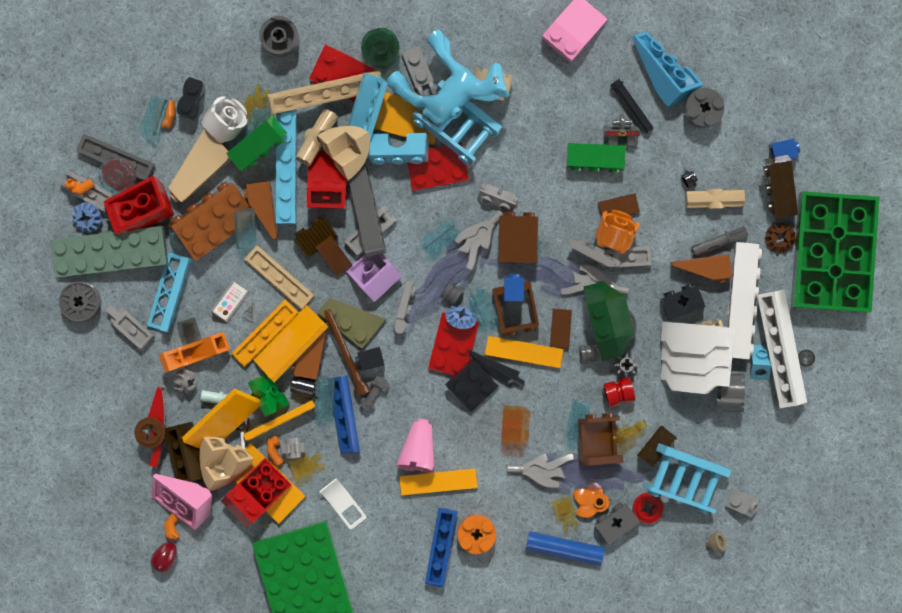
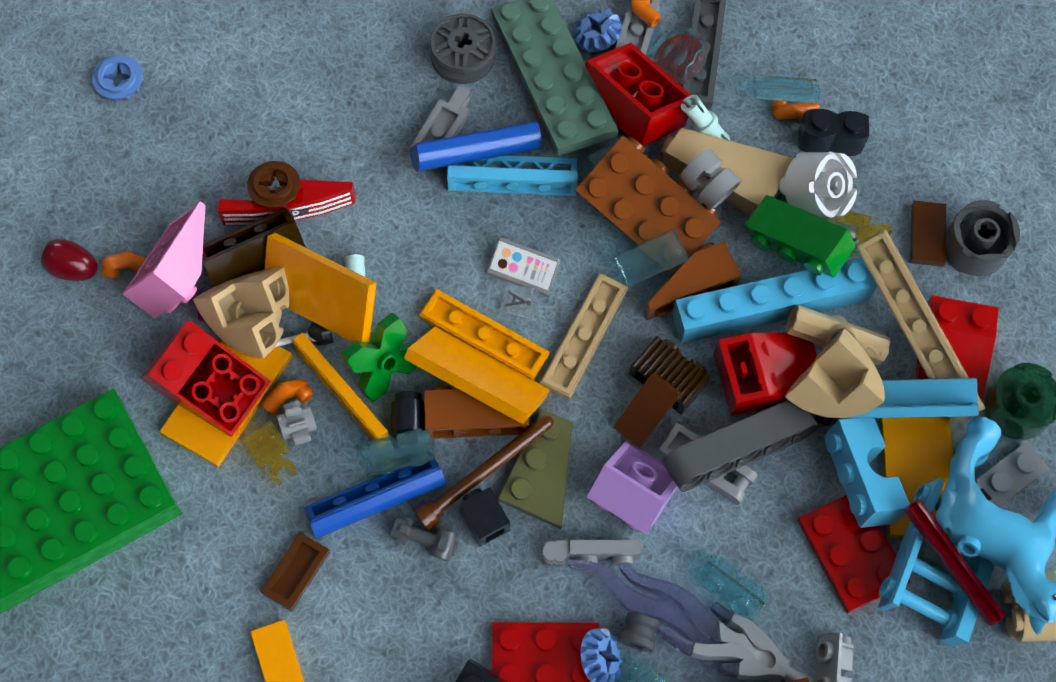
camera: 75 degrees right, 20 degrees down
orange arch [158,332,230,373] -> none
light grey gear [173,368,197,393] -> none
clear smoke tile [177,317,201,341] -> none
white piece [319,479,366,529] -> none
bright pink cone [396,419,435,473] -> none
none -> medium blue gear [92,55,144,102]
none -> reddish brown tile [261,532,330,612]
none -> blue brick [409,122,541,172]
none -> light grey wheel [679,148,741,211]
none -> light aqua pin [681,95,730,141]
none -> dark red axle [904,500,1005,626]
none -> reddish brown tile [910,200,946,267]

